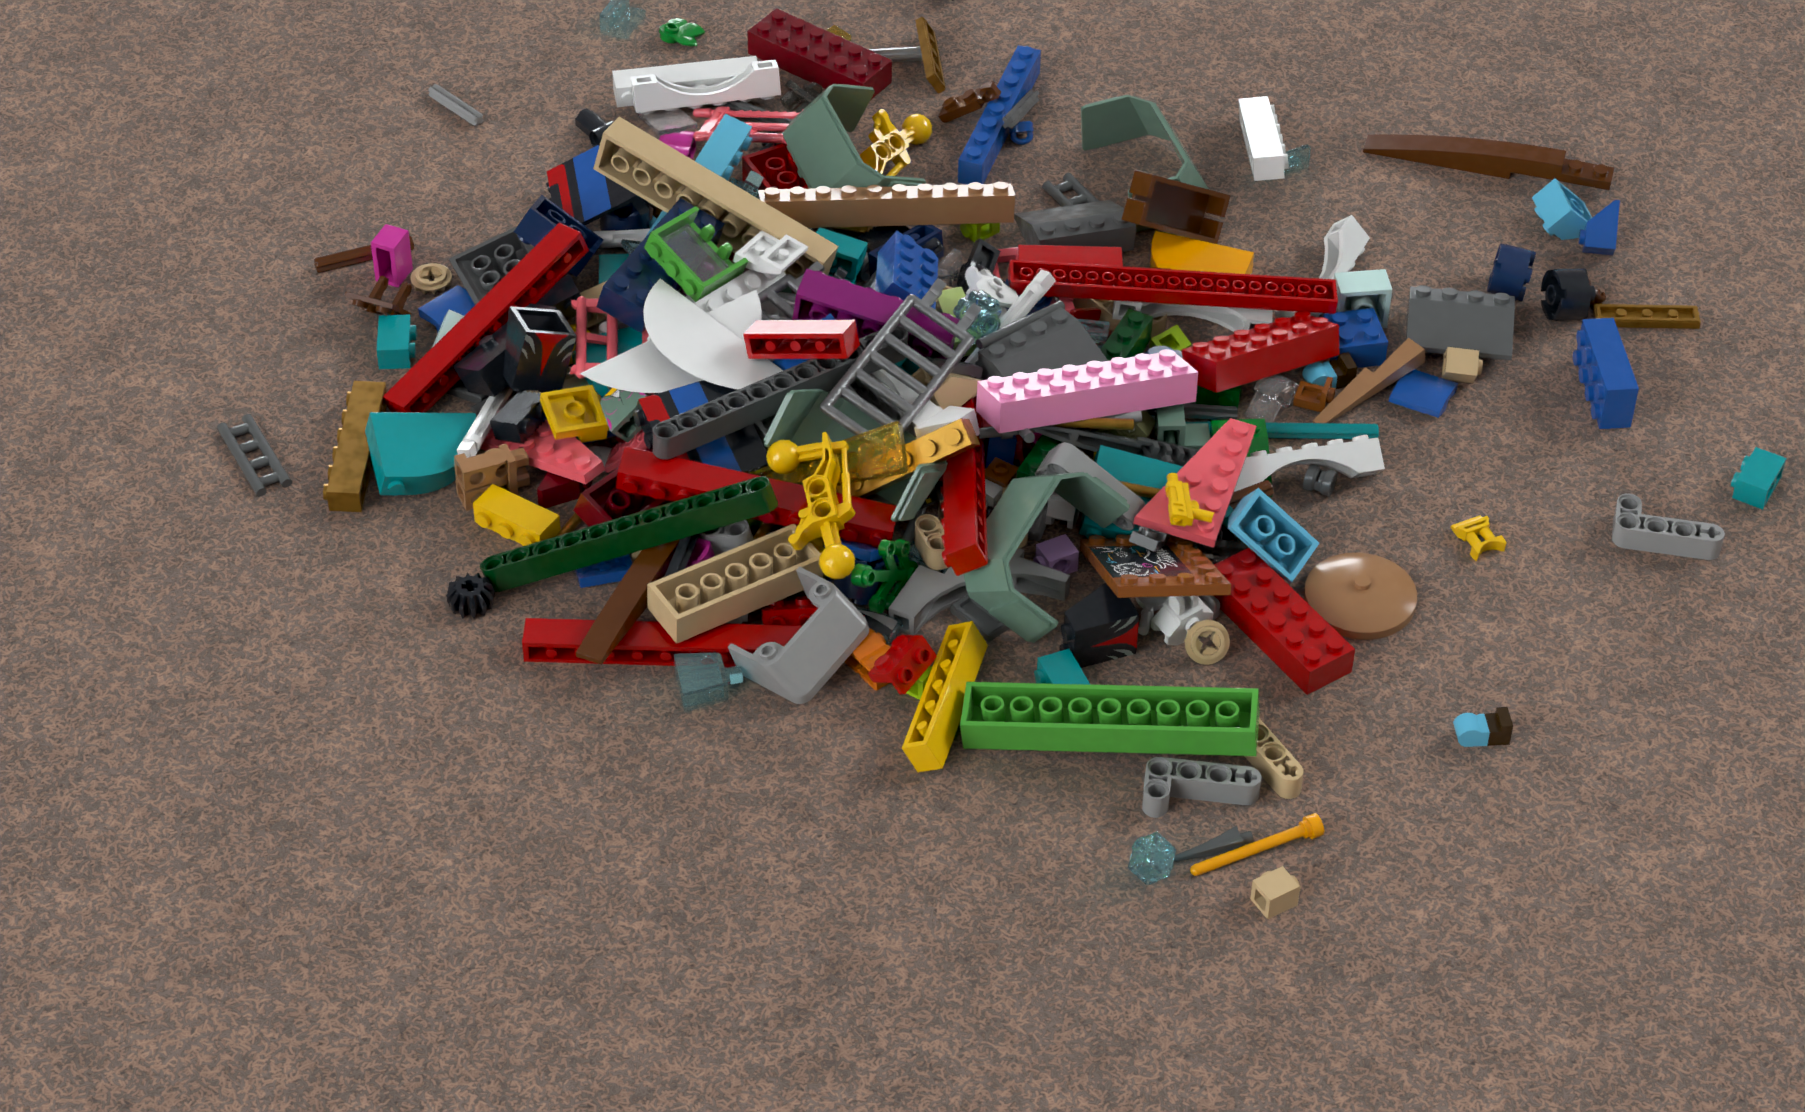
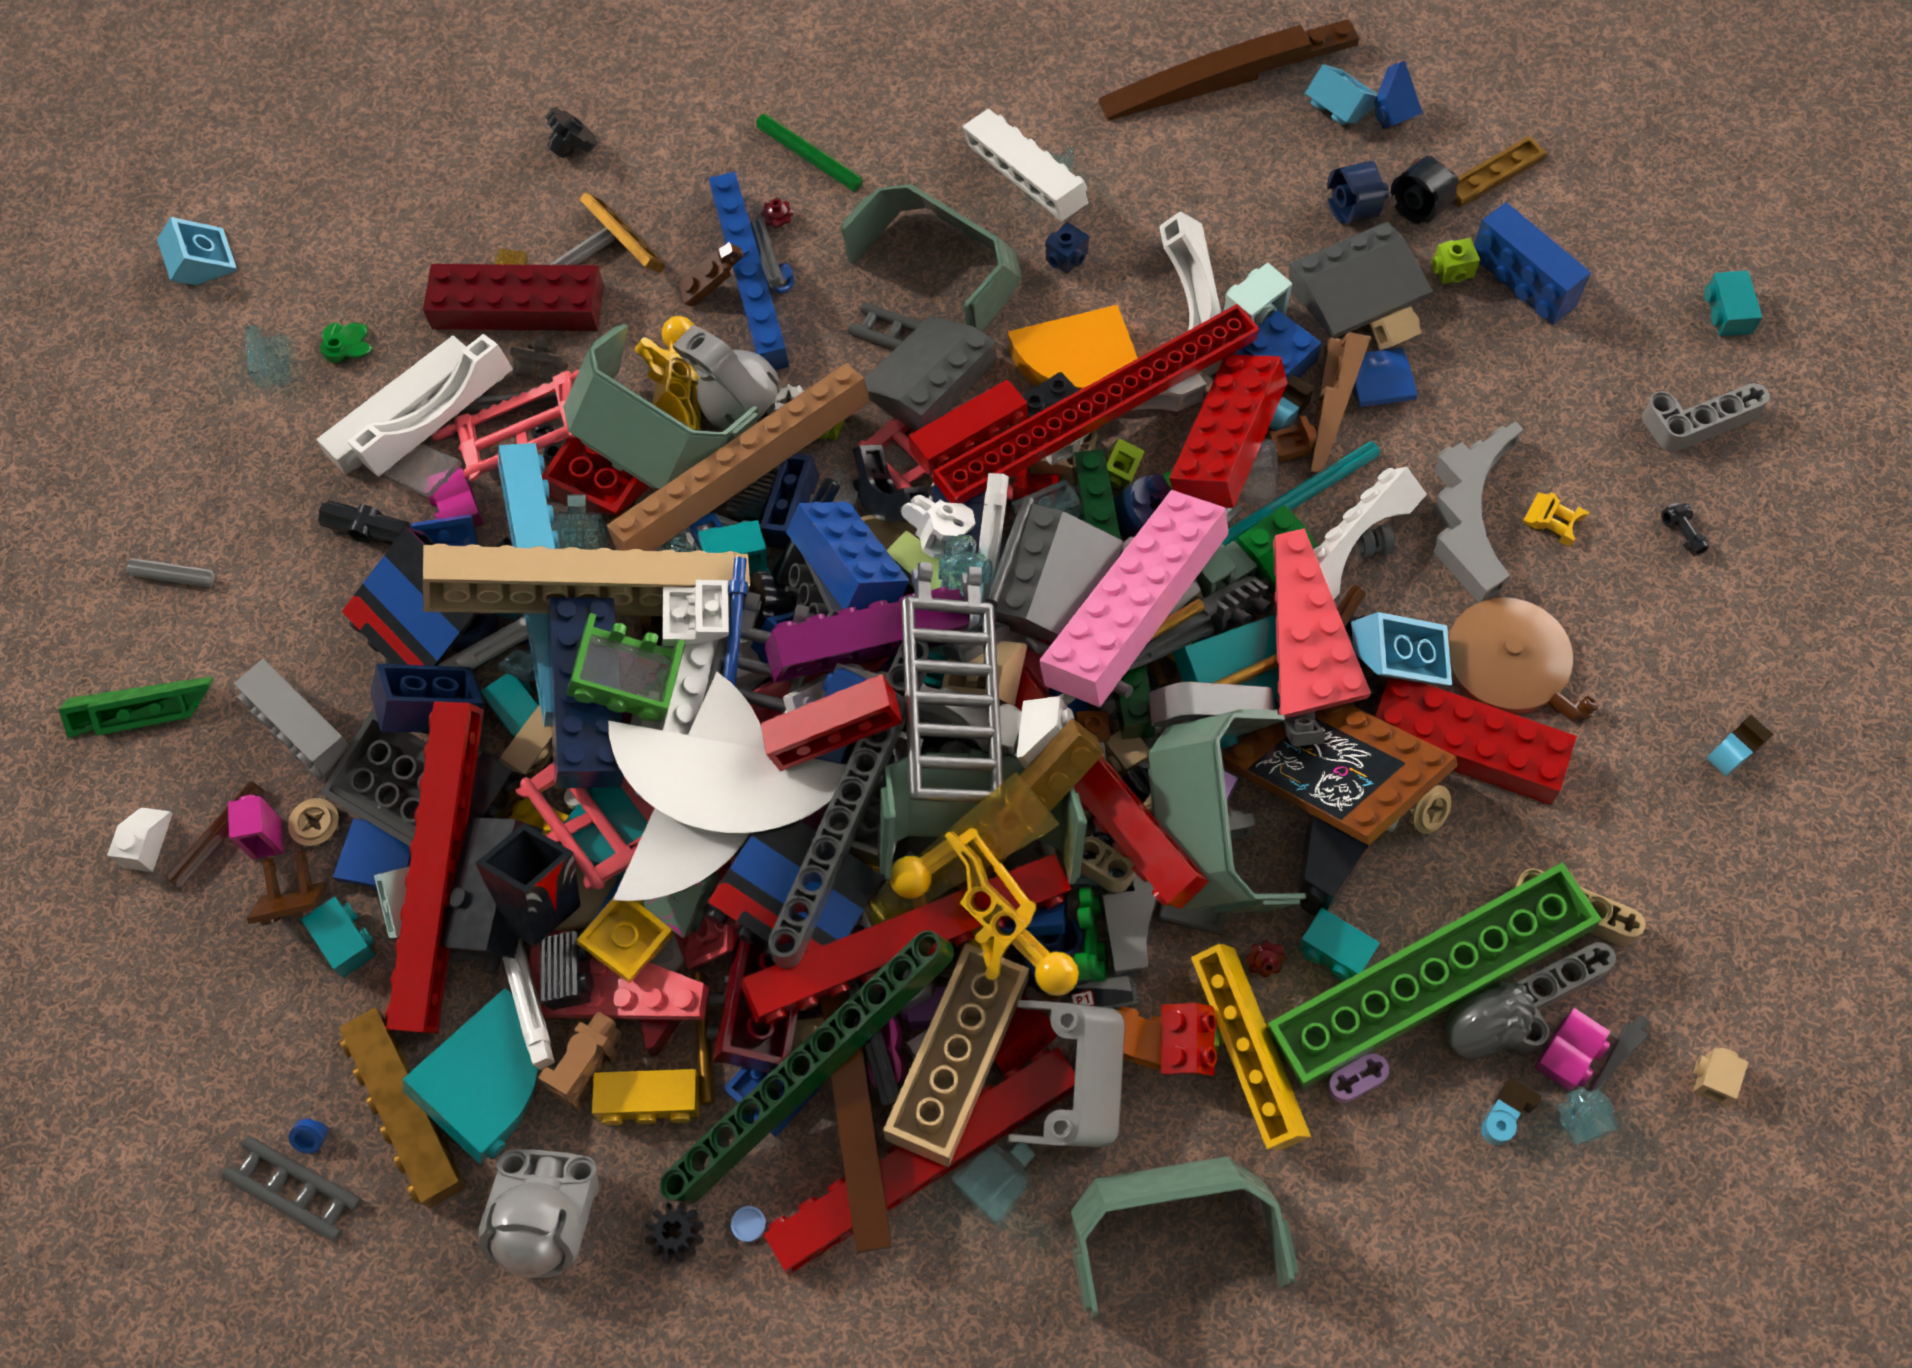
camera: 30 degrees left, 20 degrees up
reddish brown piece [1122,170,1231,244] -> none
yellow piece [1165,473,1214,527] -> none
light orange piece [1190,813,1324,876] -> none
none -> green wedge [58,676,213,738]
none -> white slope [107,808,173,872]
none -> light grey brick [233,659,350,781]
none -> blue tile [289,1119,328,1154]
none -> light grey piece [478,1149,600,1278]
none -> light grey piece [672,325,779,430]
none -> blue bar [724,557,748,687]
none -> light blue piece [731,1206,766,1242]
none -> green axle [756,113,863,191]
none -> dark red plant [761,199,795,227]
none -> dark blue brick [1045,222,1089,274]
none -> sand green piece [1071,1156,1299,1320]
none -> dark red plant [1245,940,1287,978]
none -> lavender beam [1327,1053,1389,1103]
none -> lime brick [1431,237,1480,284]
none -> light grey arch [1433,421,1524,603]
none -> dark grey piece [1444,981,1535,1061]
none -> leg [1481,1077,1542,1146]
none -> dark pink brick [1534,1008,1610,1091]
none -> reddish brown arm [1548,691,1599,720]
none -> black bar [1661,503,1710,556]

